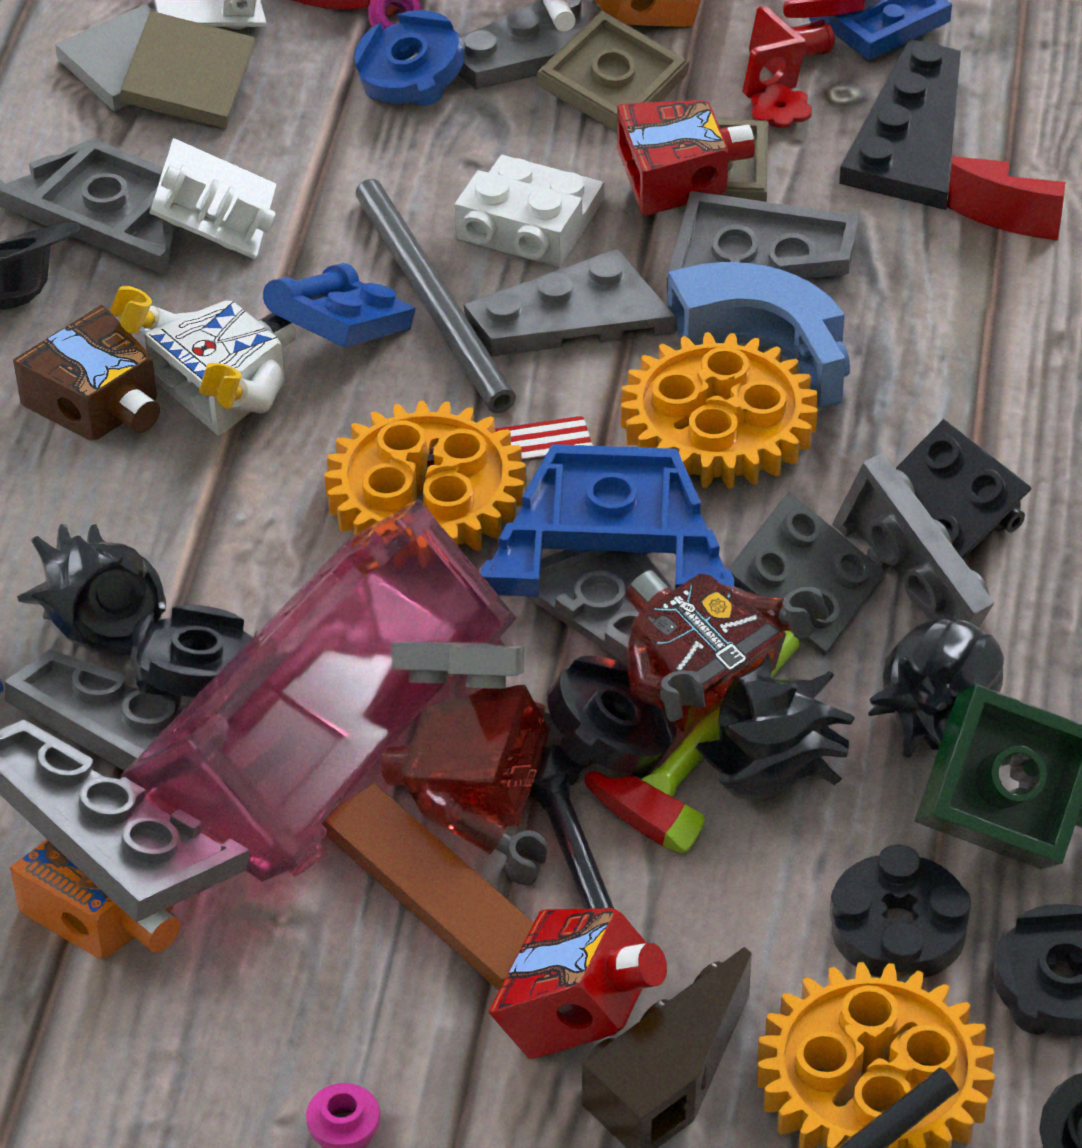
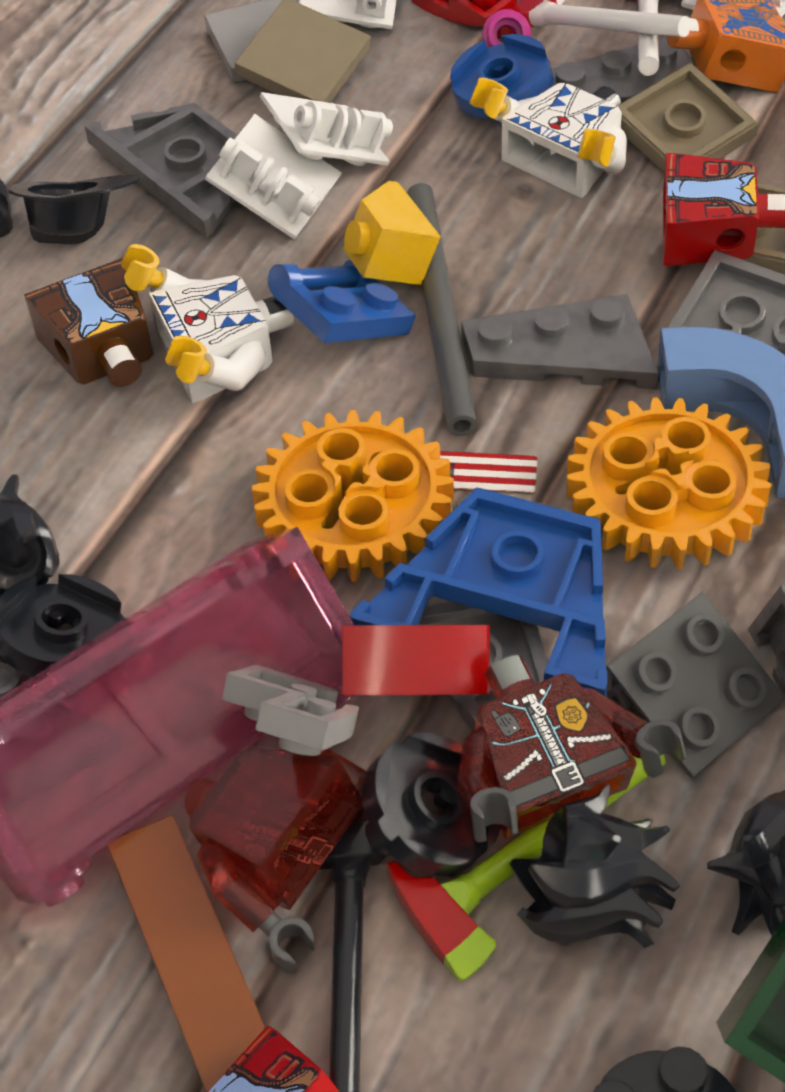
camera: 20 degrees right, 5 degrees up
white plate [454,155,604,267] -> none
none -> white hinge [259,92,393,166]
none -> red slope [342,625,490,695]
none -> yellow slope [343,181,441,285]
none -> white torso [469,78,627,199]

